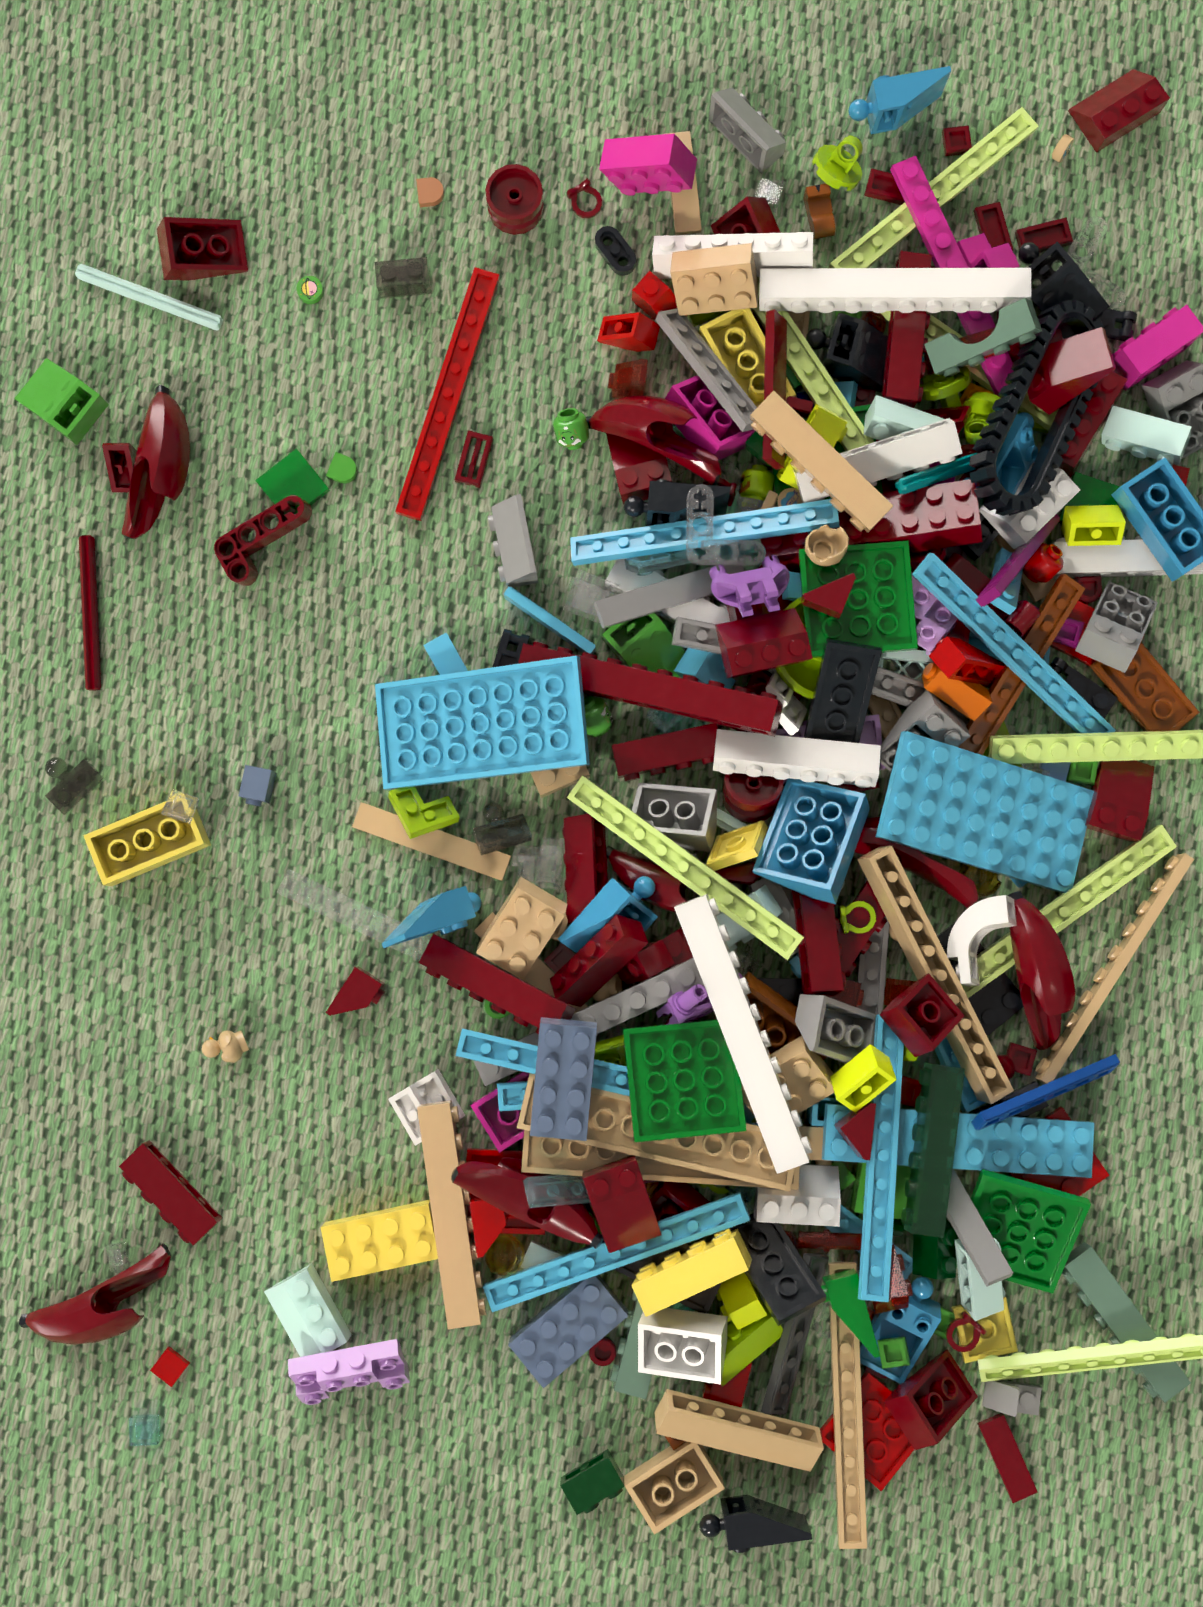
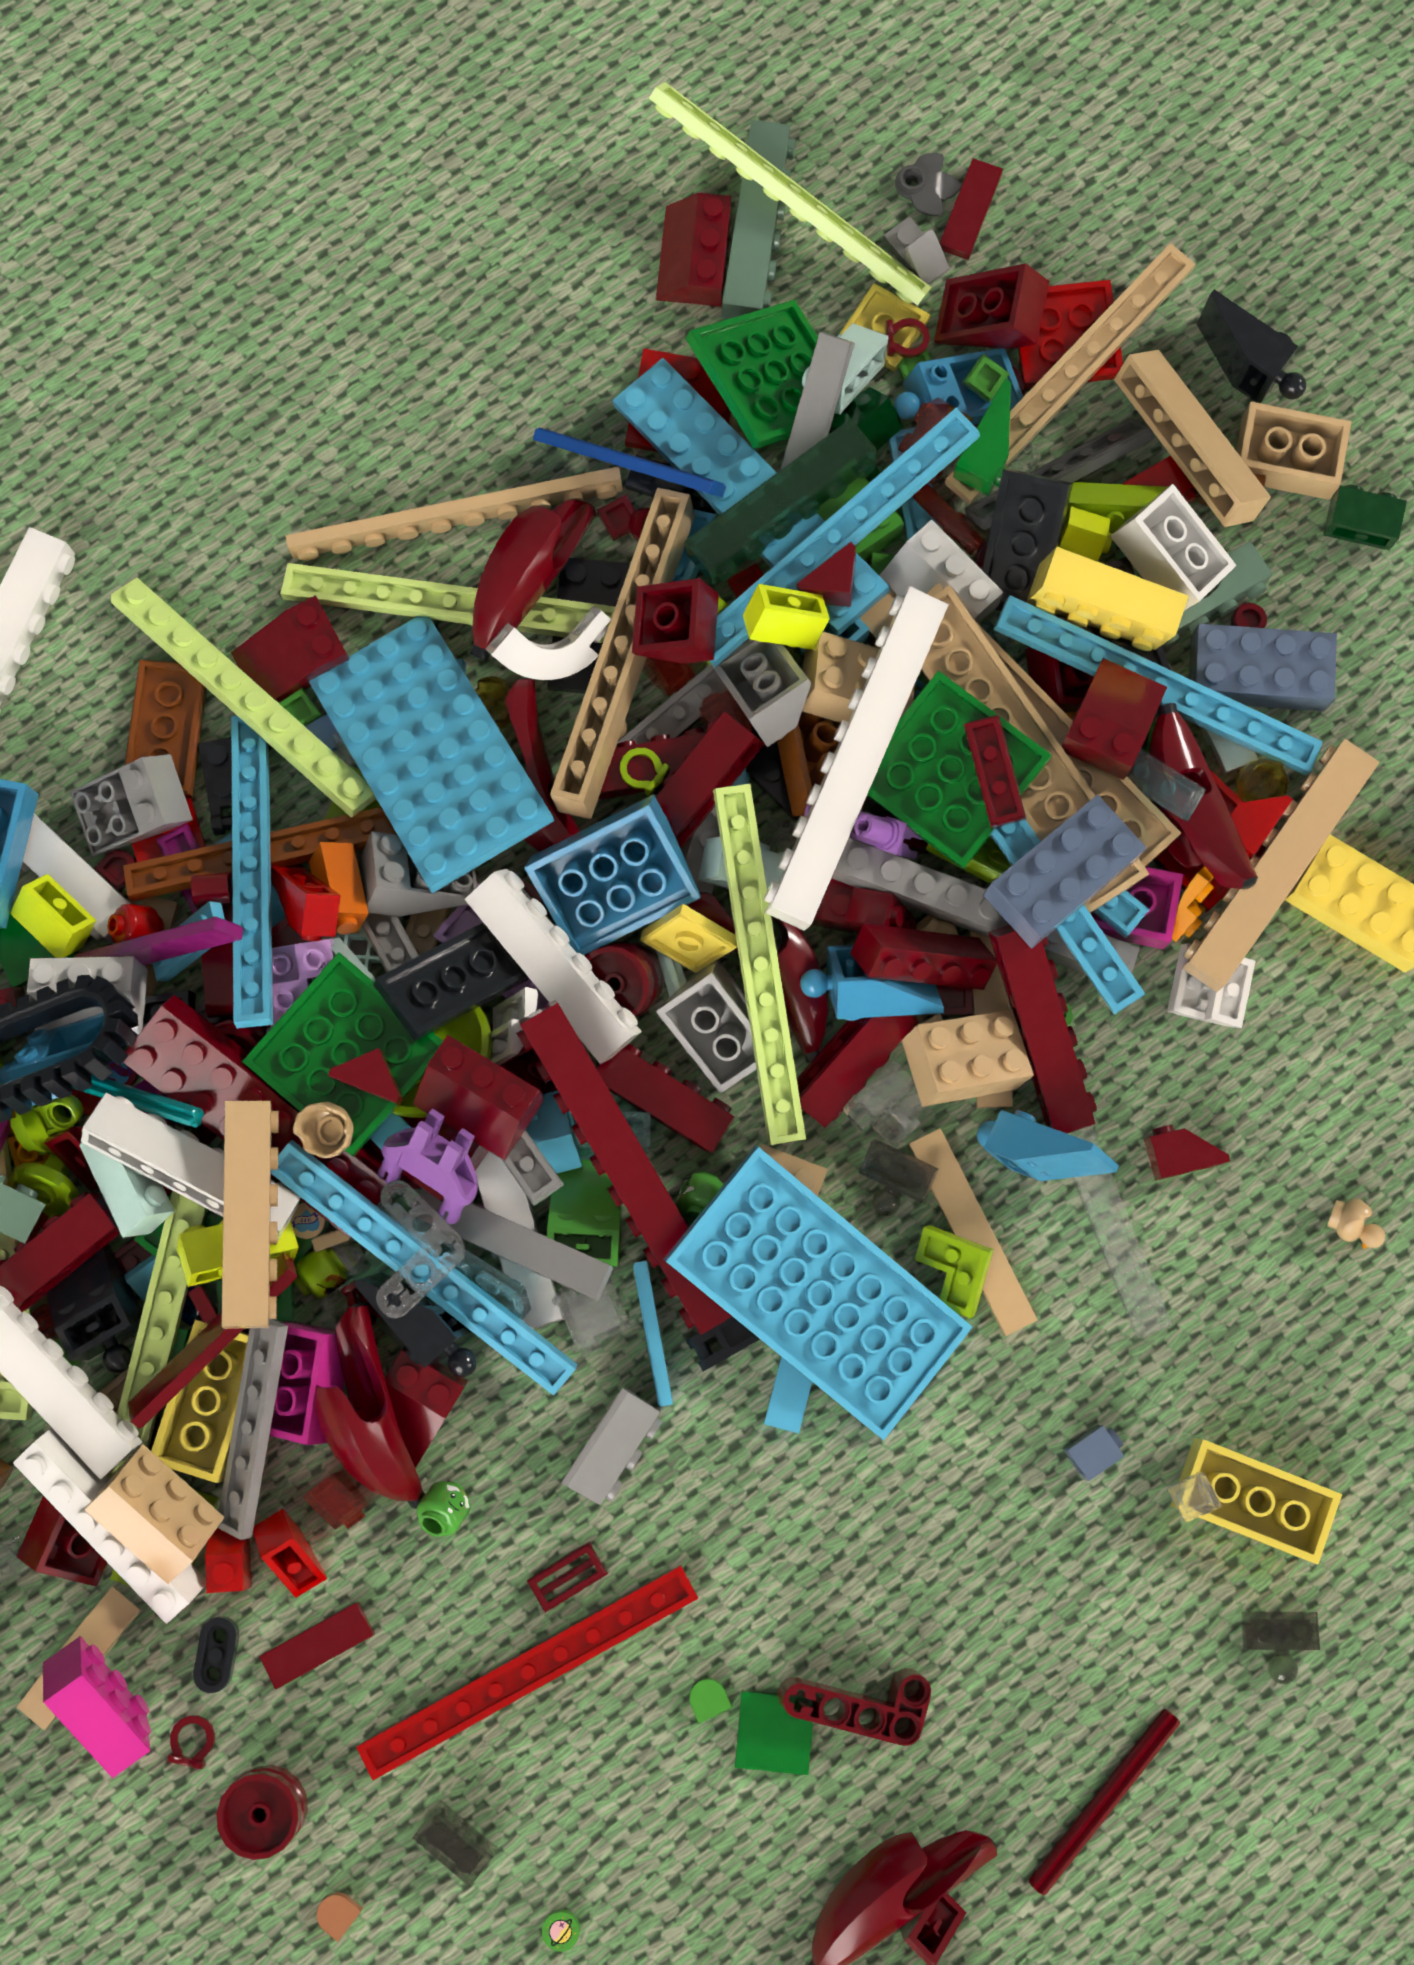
camera: 135 degrees left, 5 degrees down
none -> dark red tile [259,1601,375,1690]
none -> dark red slope [656,193,732,307]
none -> dark grey plate [895,153,961,216]
none -> dark red tile [964,715,1026,829]
none -> light orange slope [1172,867,1214,942]

